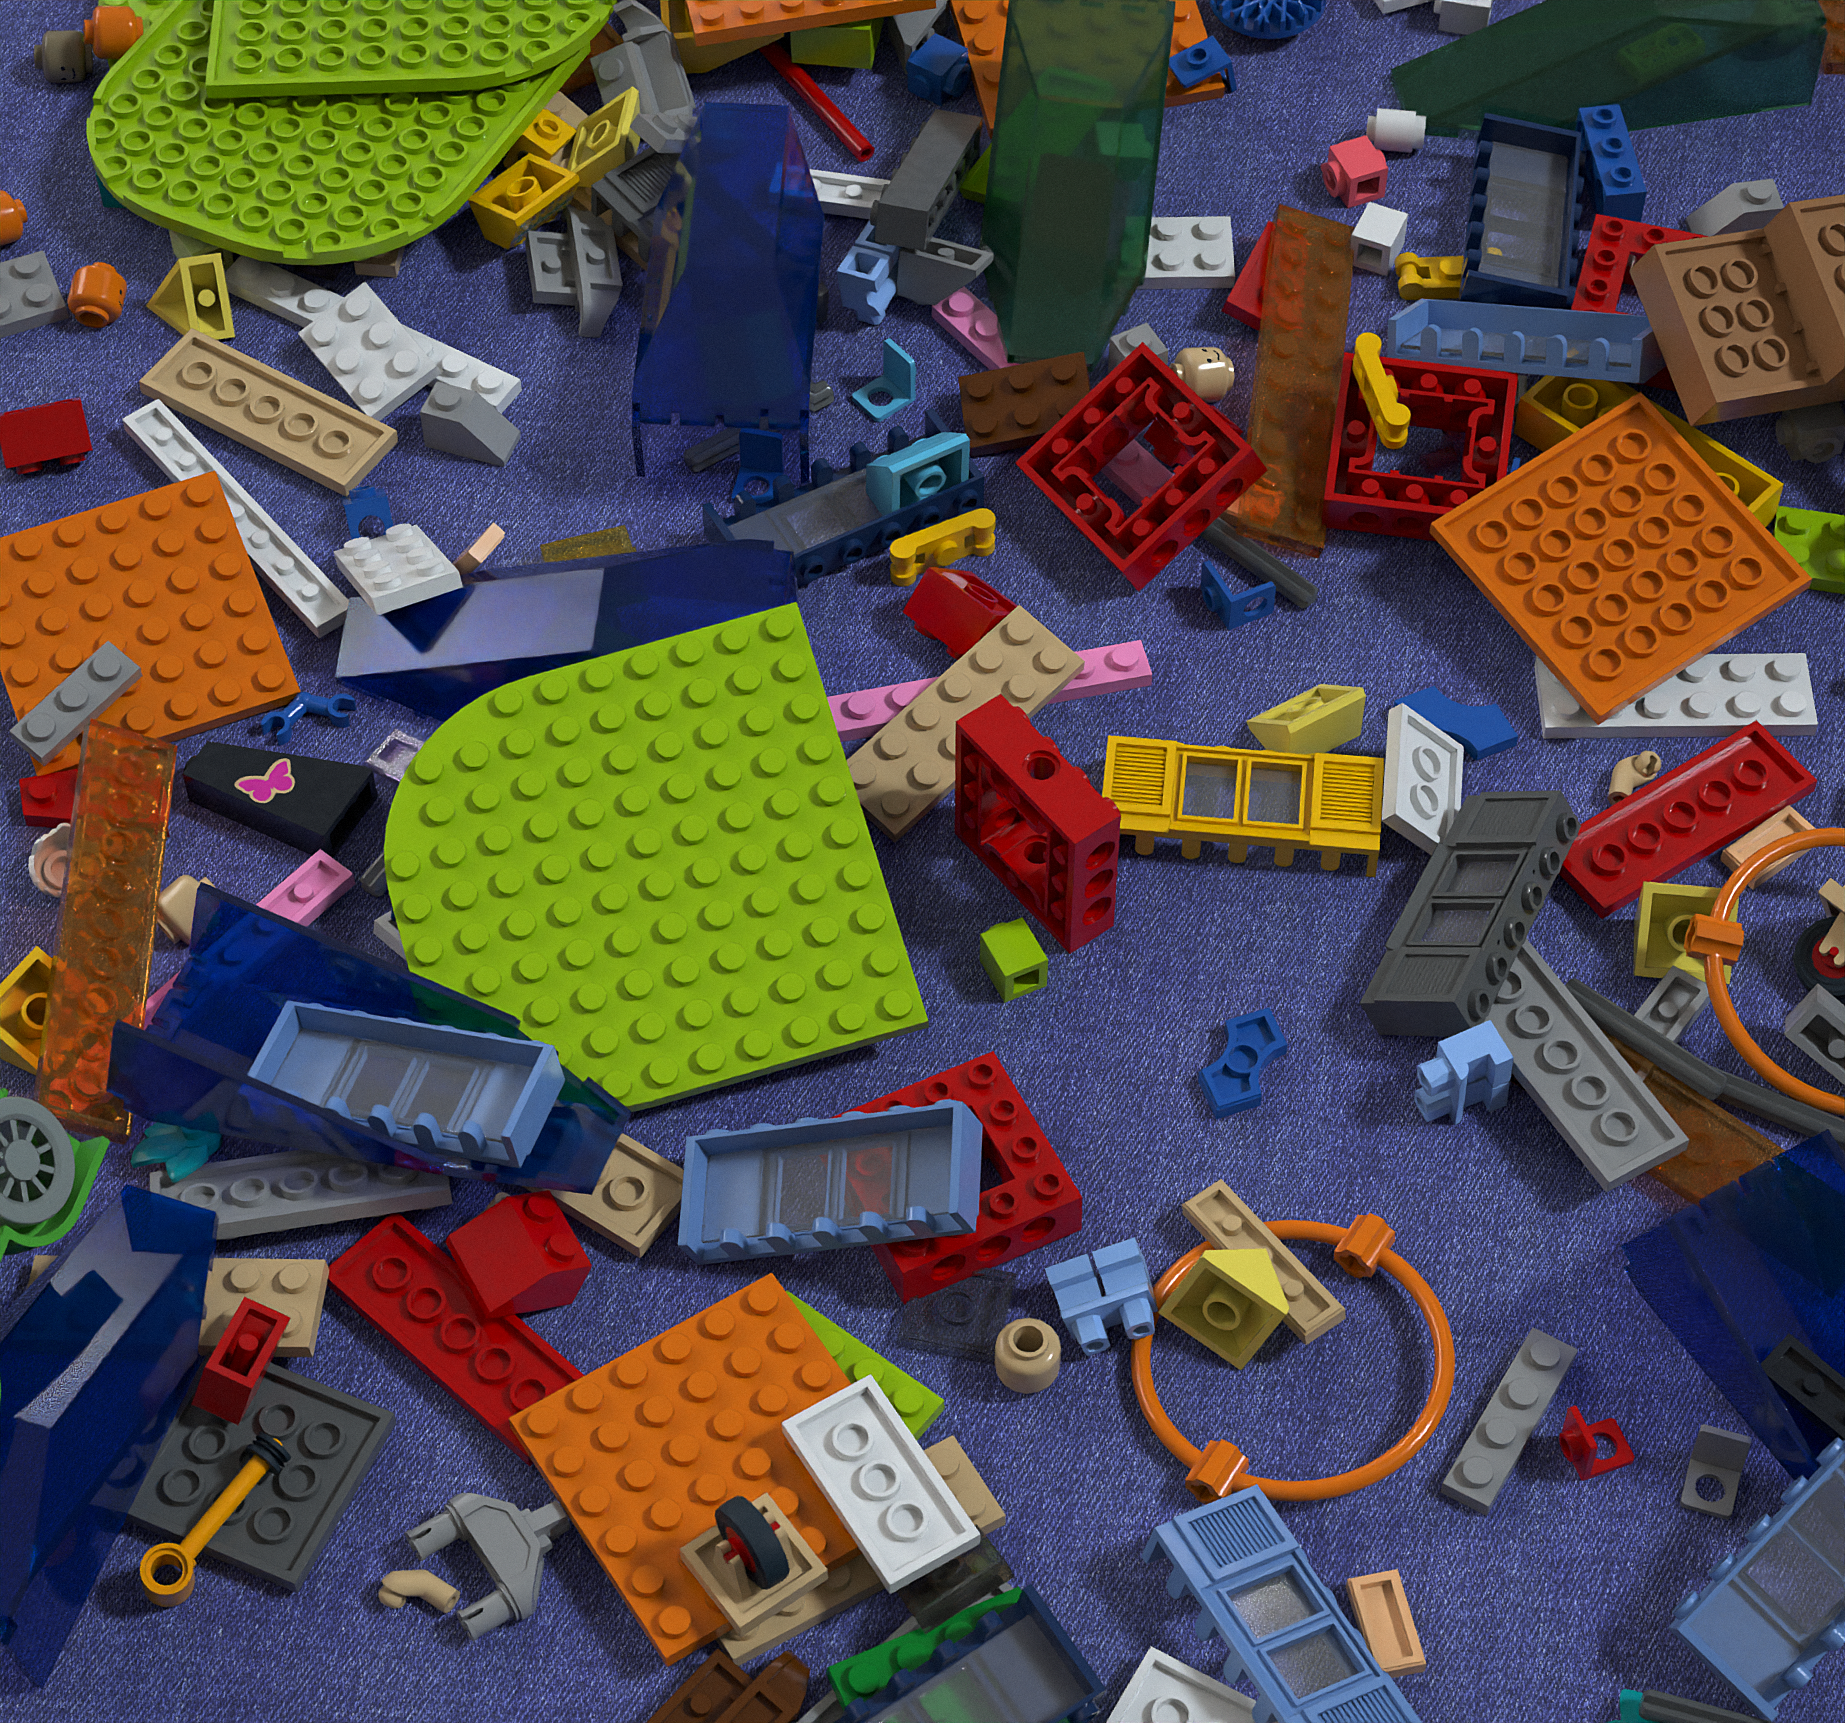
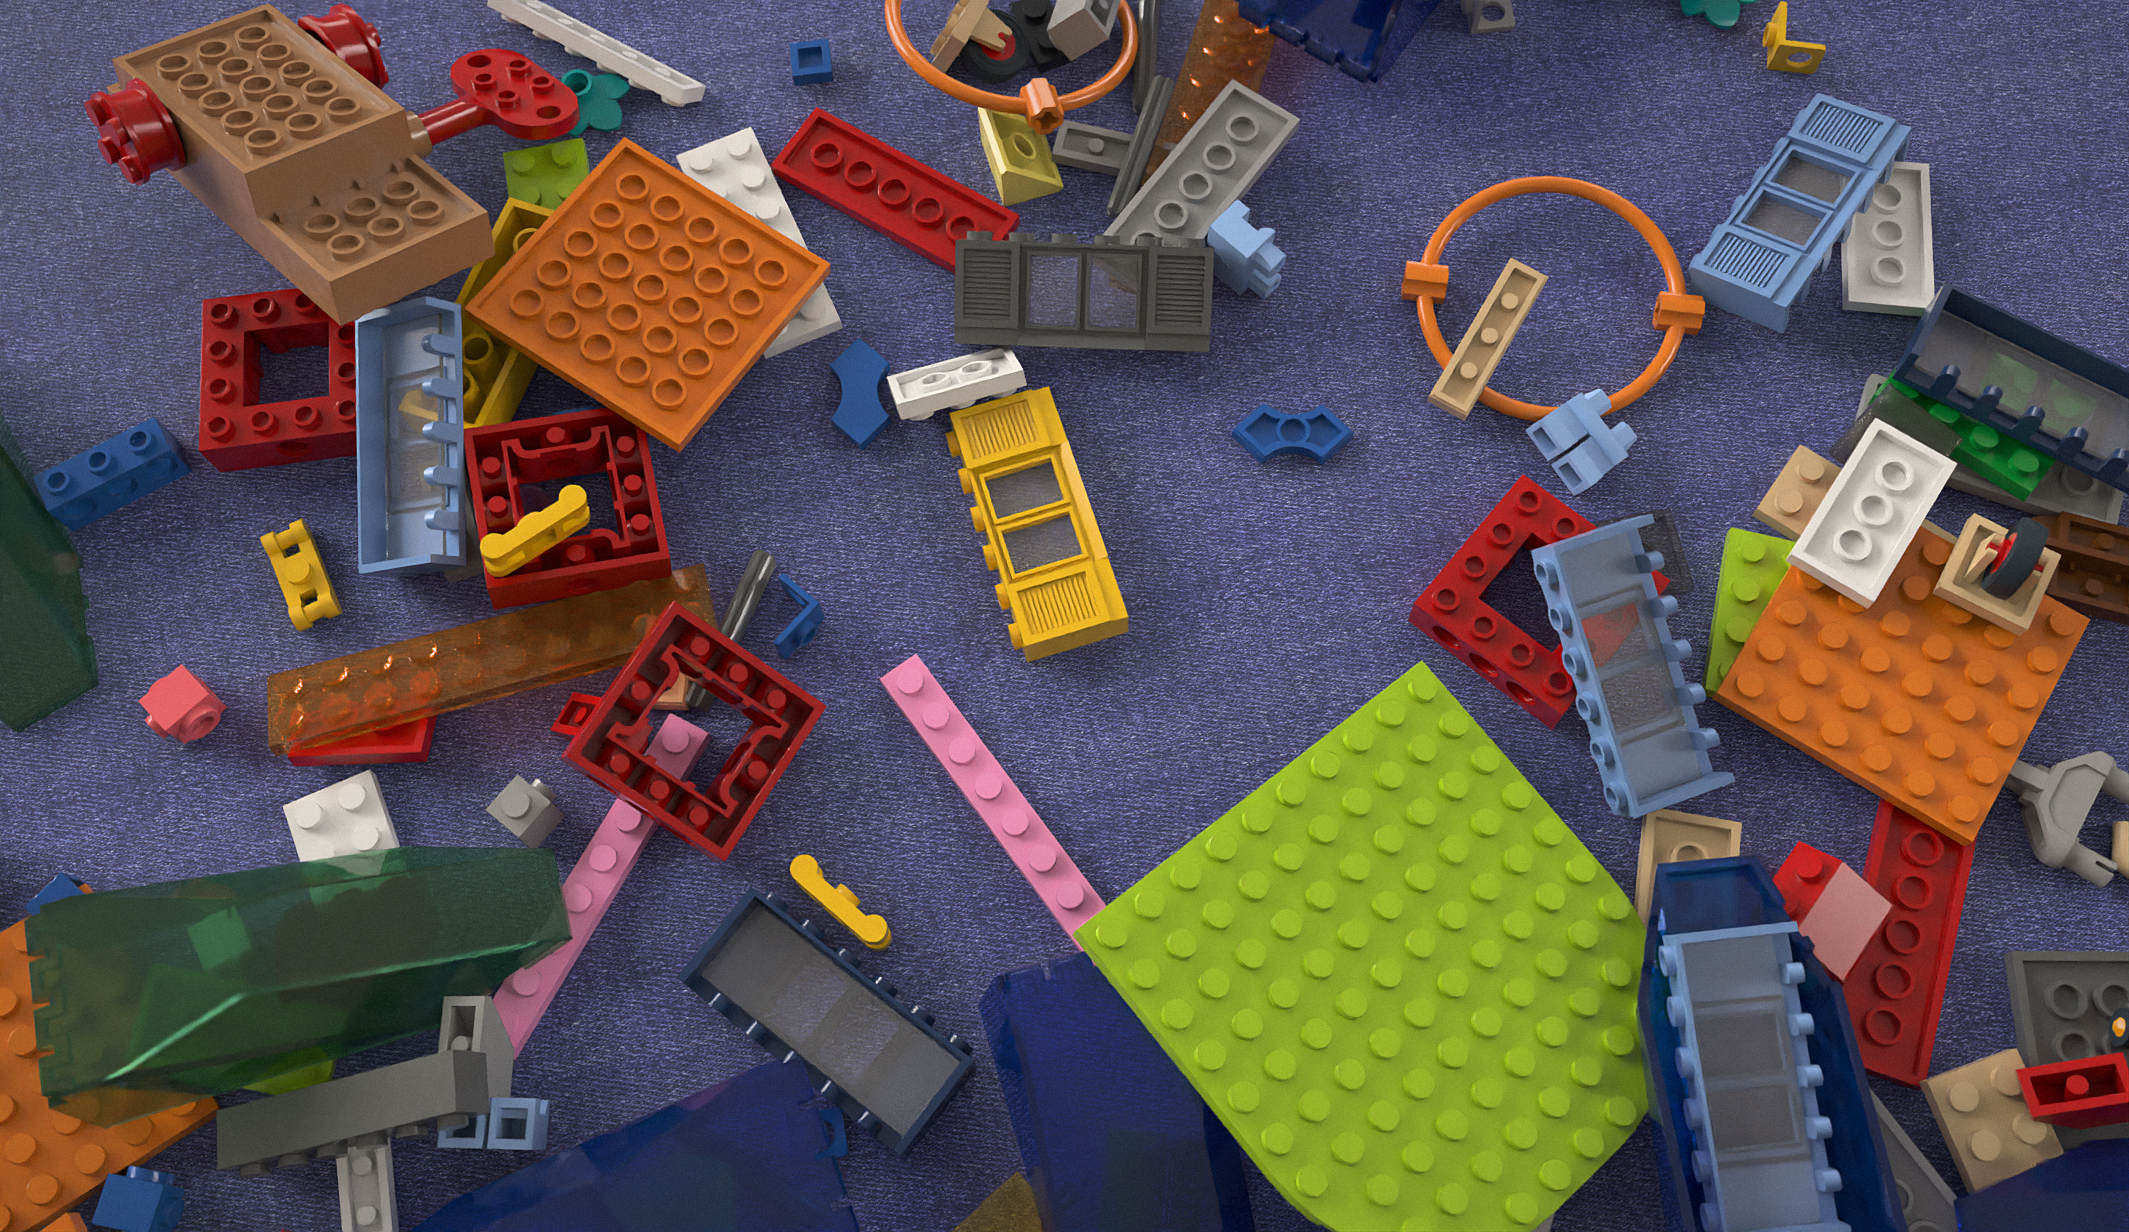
camera: 110 degrees left, 15 degrees up
tan plate [847,605,1085,843] -> none
medium azure bracket [852,338,917,422] -> none
medium azure slope [866,432,970,516] -> none
red slope [903,567,1036,660] -> none
red brick [955,694,1121,954] -> none
reddish brown plate [958,351,1091,458] -> none
lime brick [980,917,1048,1003] -> none
tan head [995,1318,1061,1394] -> none
light yellow slope [1158,1248,1290,1370] -> none
tan head [1169,347,1234,403] -> none
light yellow slope [1246,684,1366,754] -> none
light nougat tile [1346,1569,1426,1678] -> none
white brick [1348,202,1408,276] -> none
white brick [1366,108,1426,153] -> none
light grey plate [1441,1327,1578,1516] -> none
window [1458,113,1586,310] -> none
red bracket [1559,1405,1635,1481] -> none
tan arm [1608,751,1661,805] -> none
light grey slope [1685,179,1784,236] -> none
light nougat tile [1720,805,1816,890] -> none

